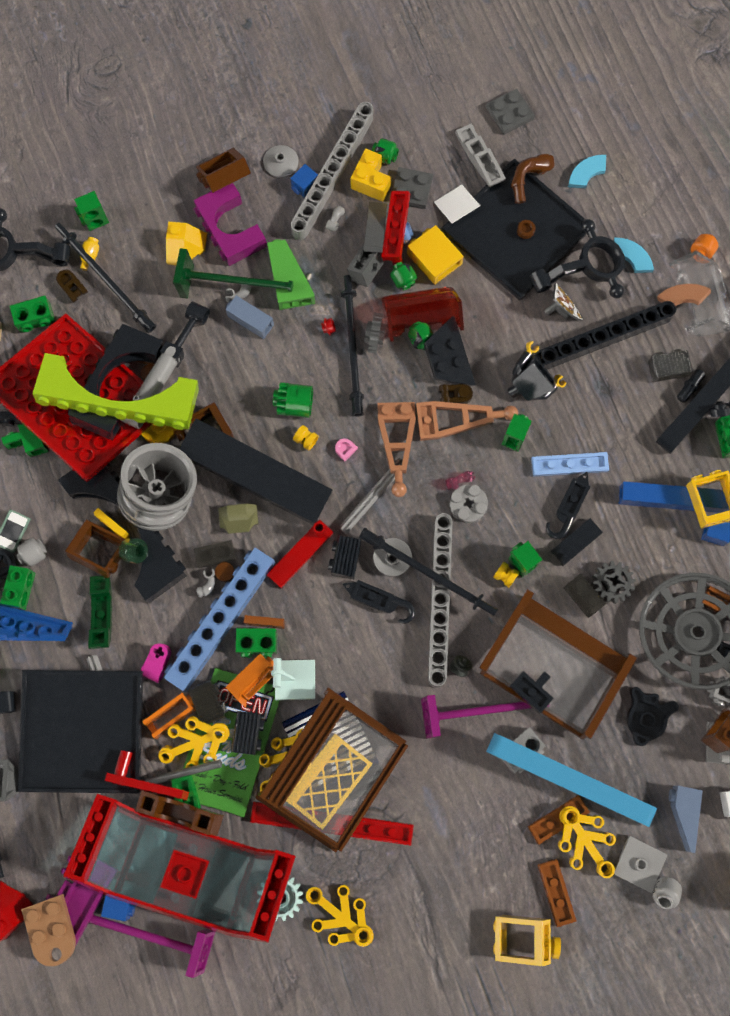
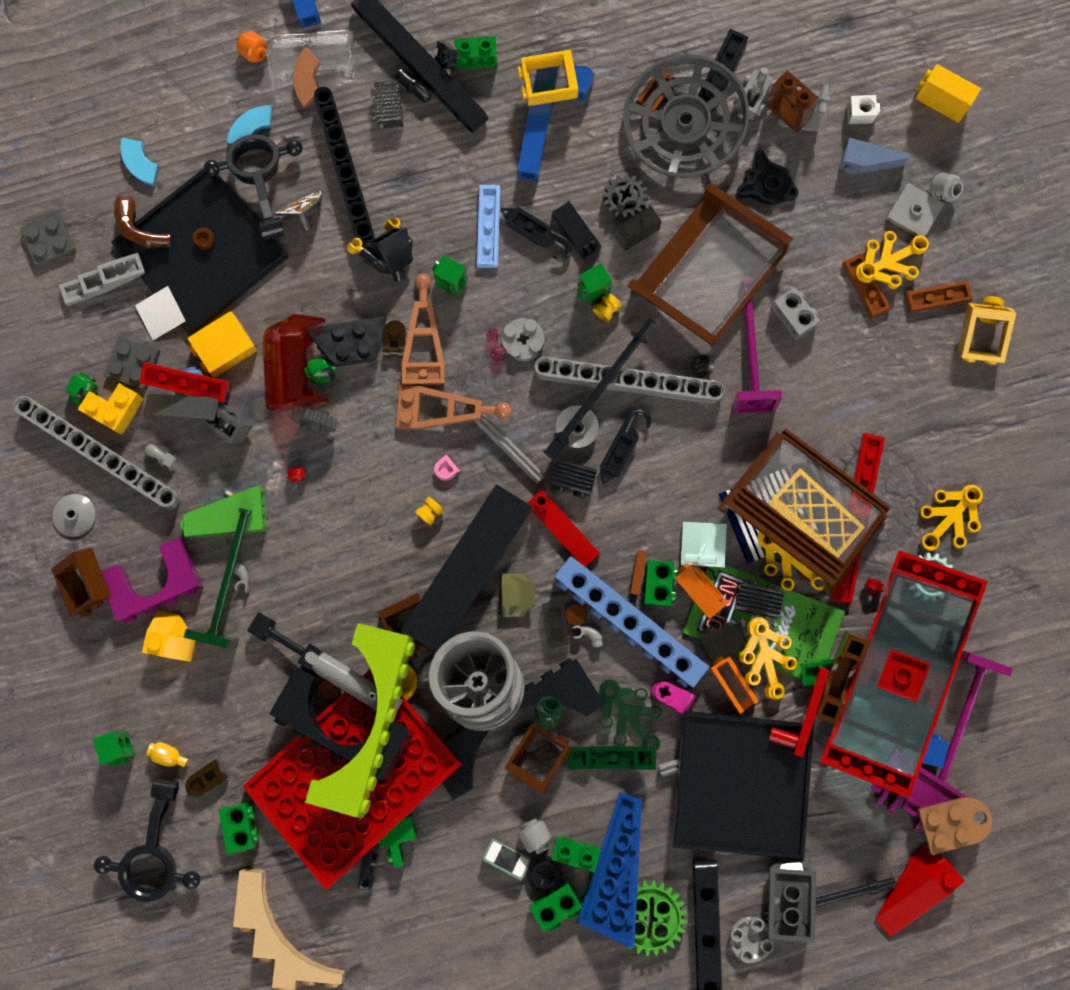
camera: 85 degrees left, 5 degrees up
black bar [55,223,156,333] -> none
yellow tile [94,508,130,540] -> none
dark grey bar [145,759,222,784] -> none
sand blue brick [226,295,274,339] -> none
green gear [273,382,313,418] -> none
blue brick [290,164,318,198] -> none
black bar [341,275,364,417] -> none
green head [390,262,417,291] -> none
dark azure beam [486,733,657,827] -> none
black plate [509,671,554,714] -> none
none -> clear green plant [599,680,662,751]
none -> red plate [863,577,885,595]

